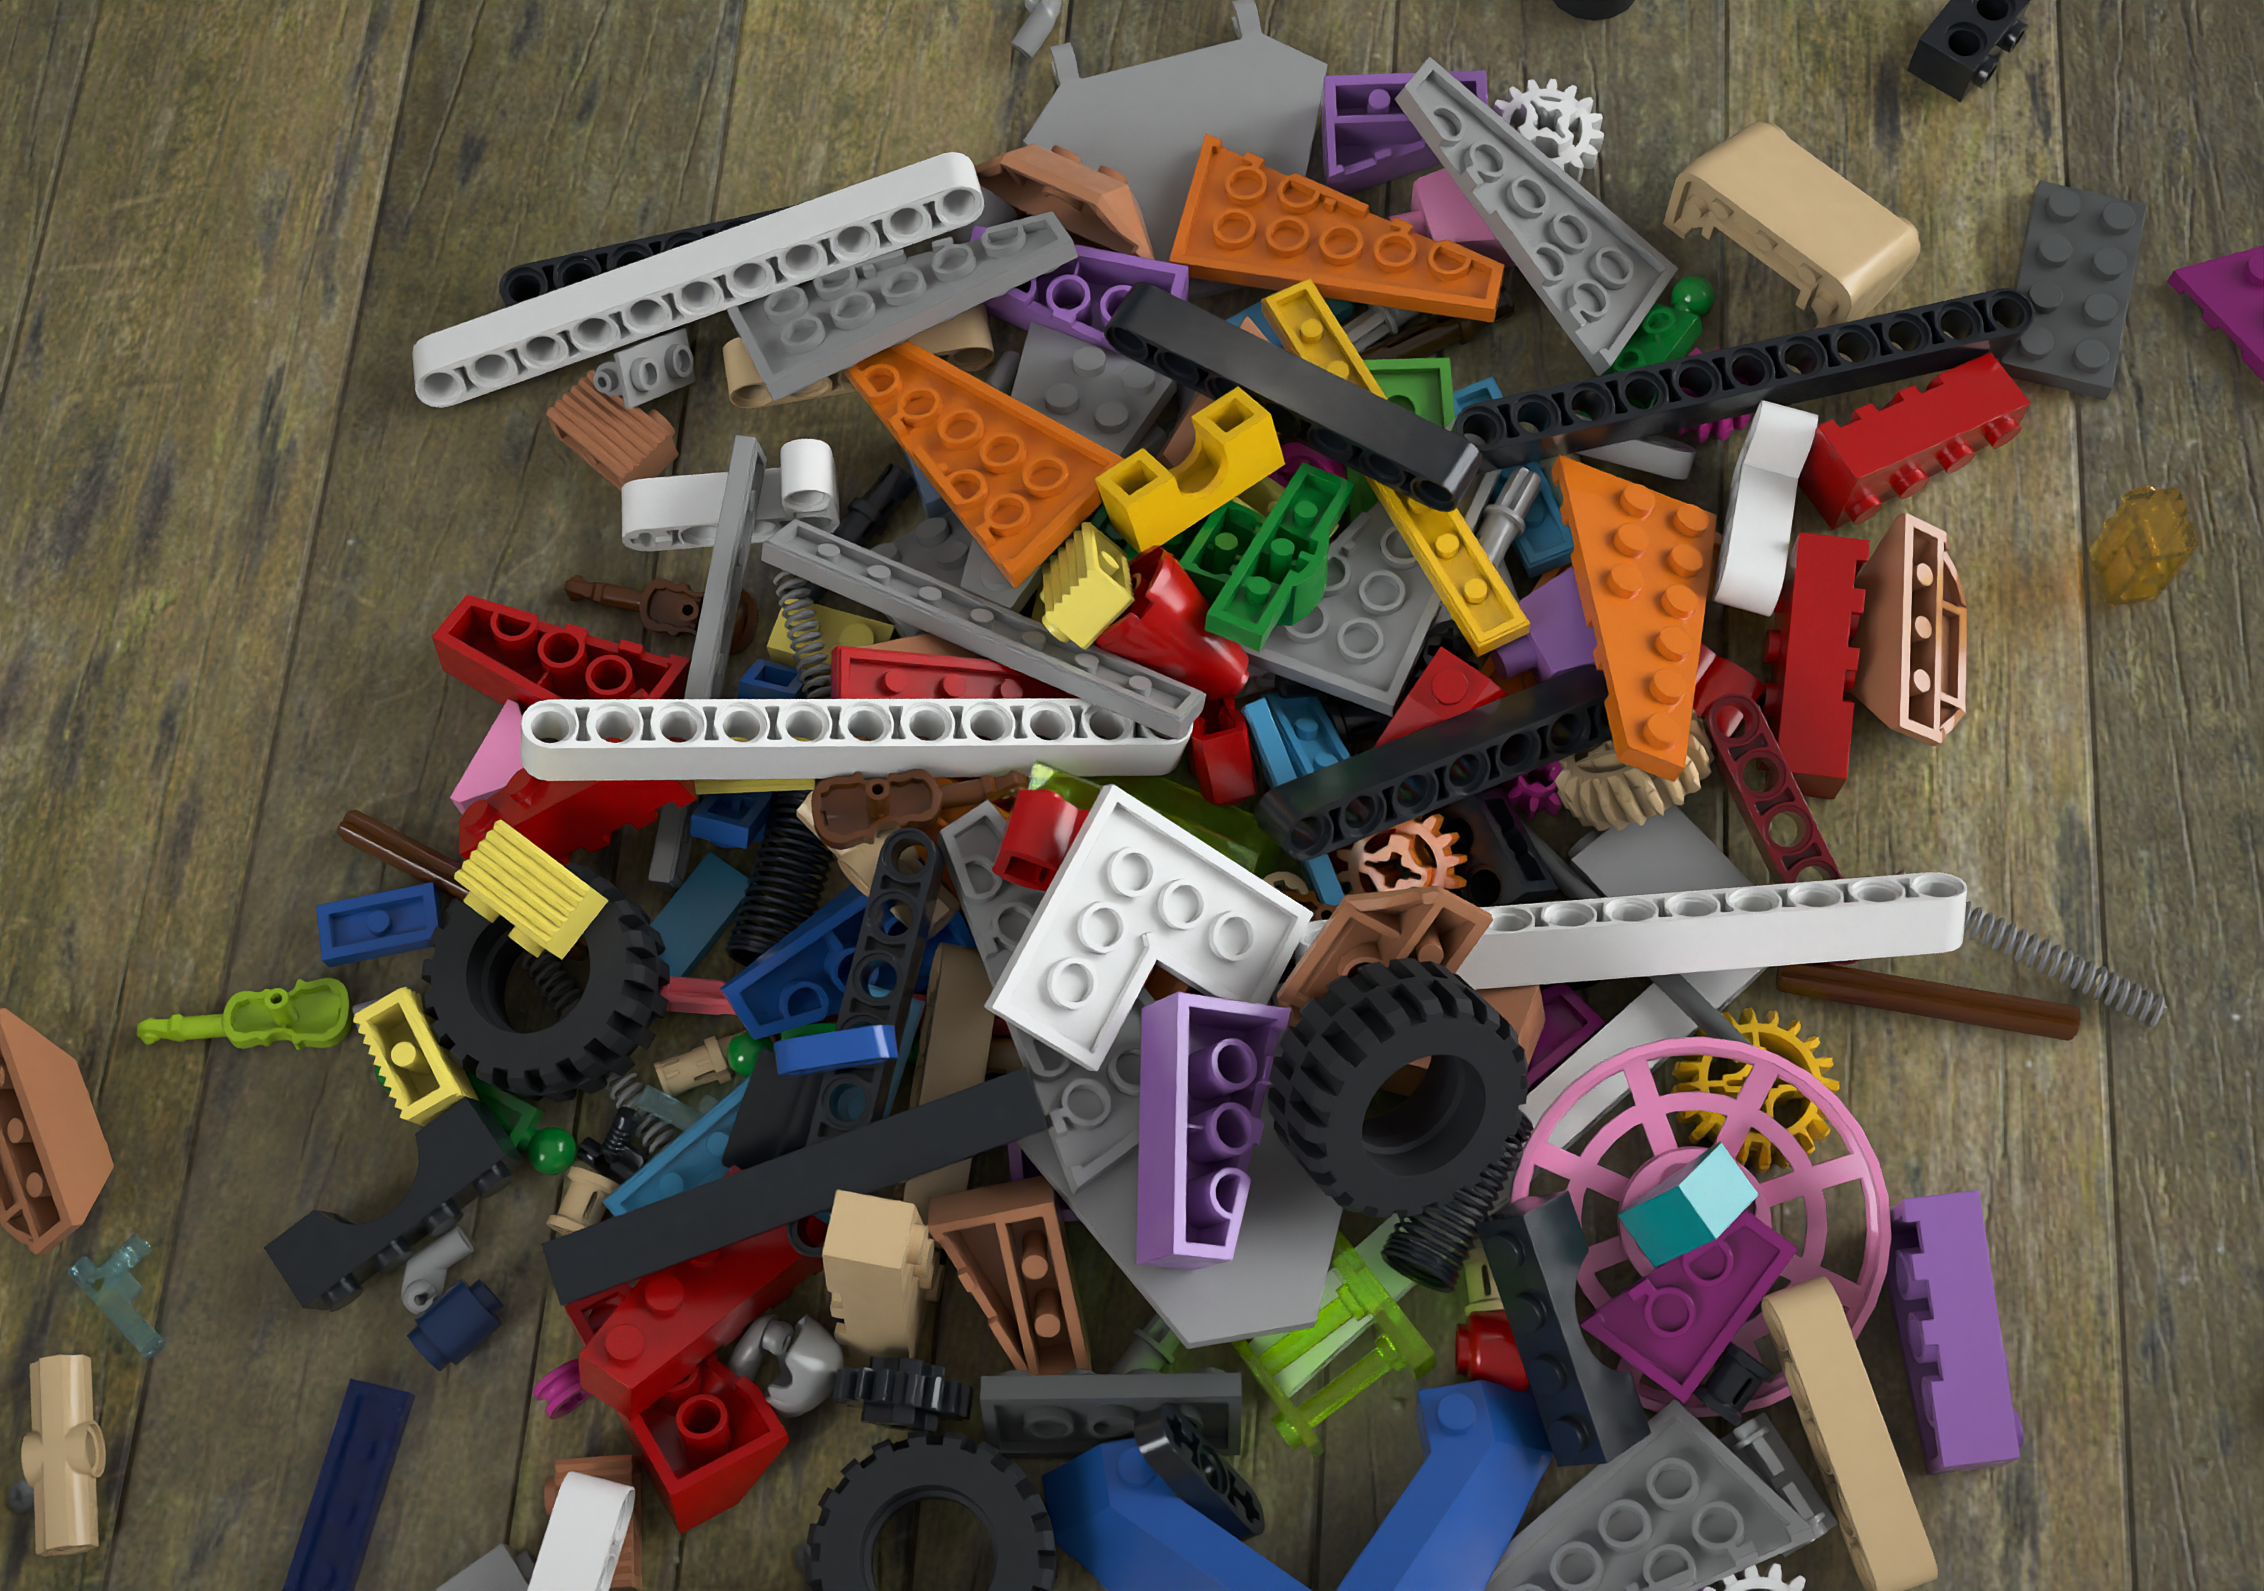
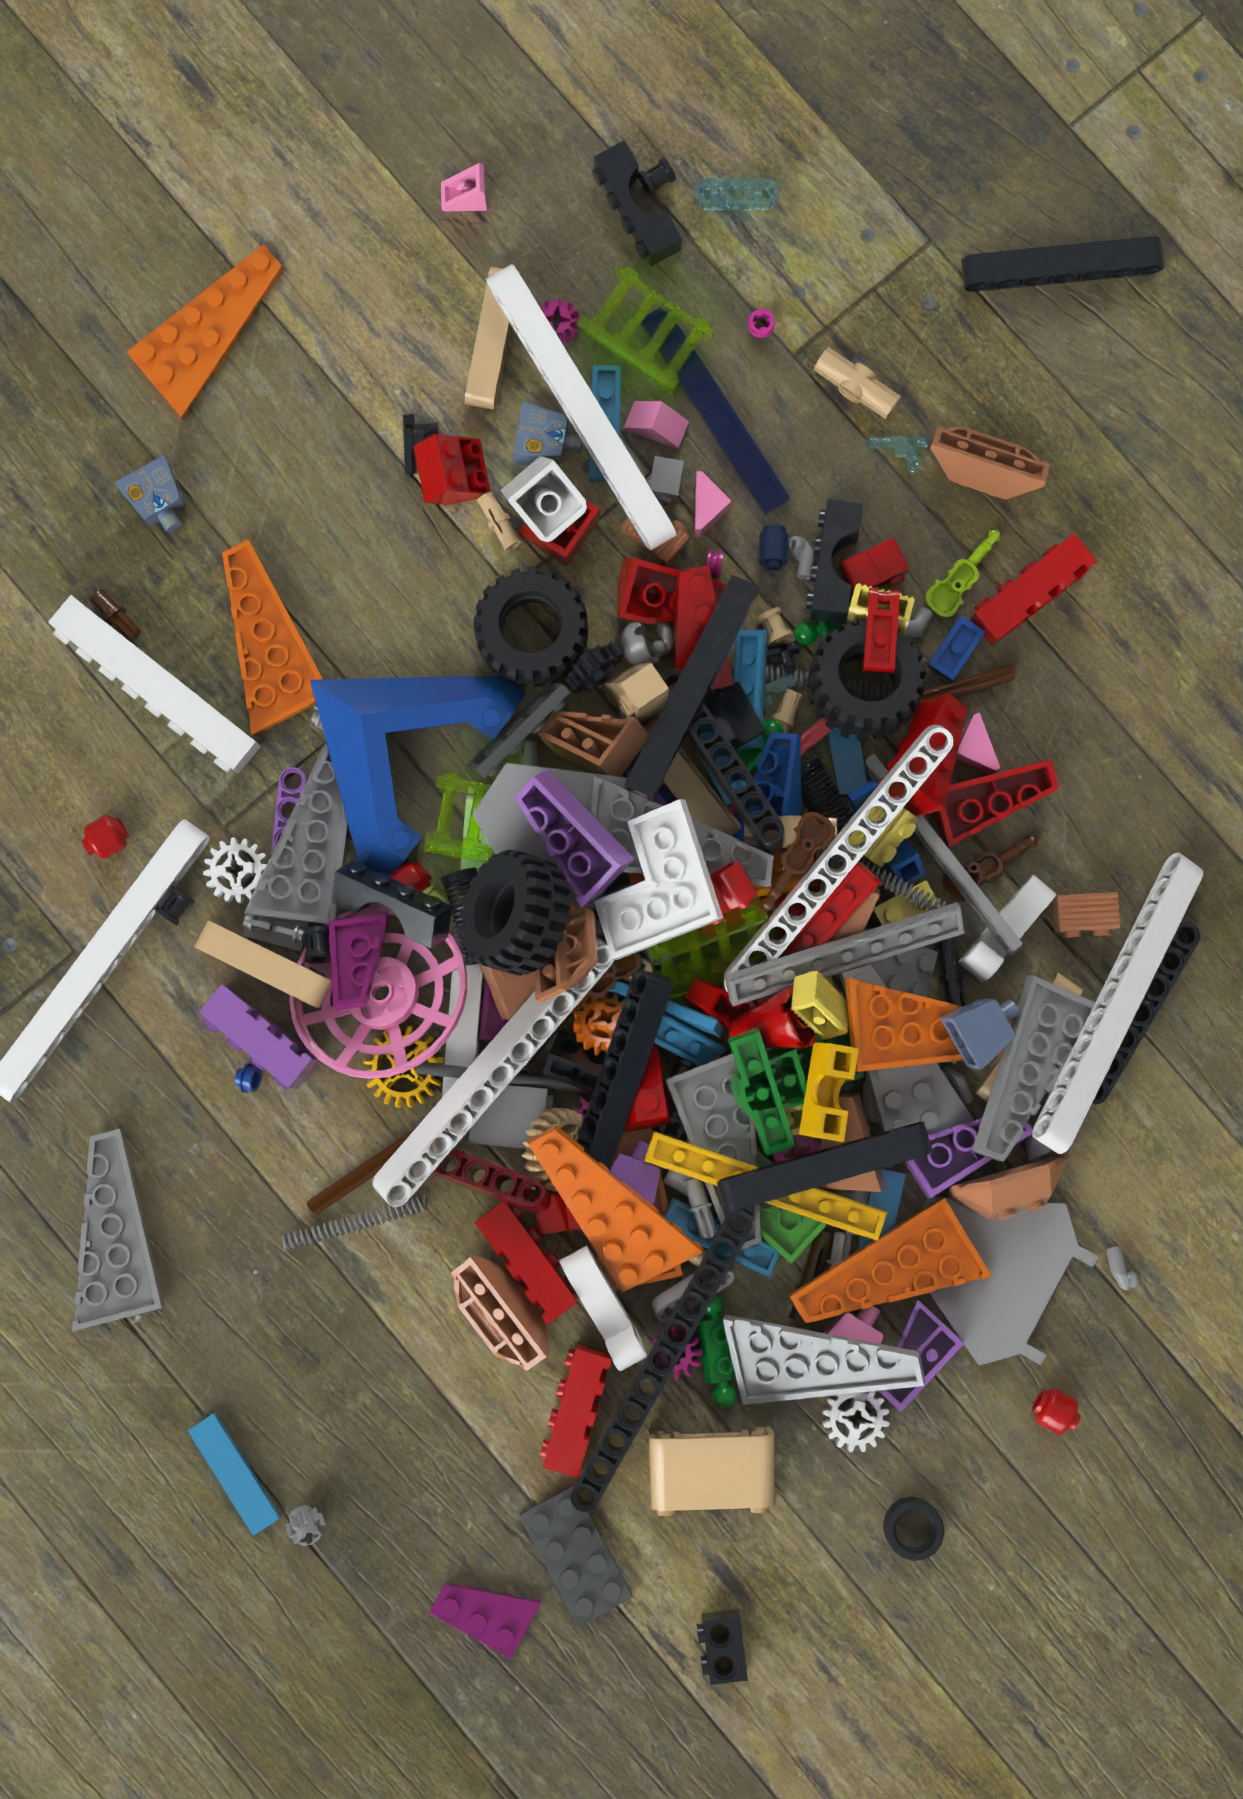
camera: 130 degrees right, 15 degrees up
light yellow brick [454,819,609,959] -> none
light grey hinge [593,328,696,409] -> none
blue beam [774,1025,898,1077] -> none
black beam [1134,1403,1265,1542] -> none
teal slope [1617,1141,1759,1267] -> none
clear yellow brick [2089,485,2200,606] -> none
none -> blue plate [235,1063,261,1093]
none -> bright pink slope [694,471,731,537]
none -> red brick [839,538,910,596]
none -> red plate [863,588,900,673]
none -> sand blue torso [940,998,1020,1069]
none -> red wedge [970,533,1097,646]

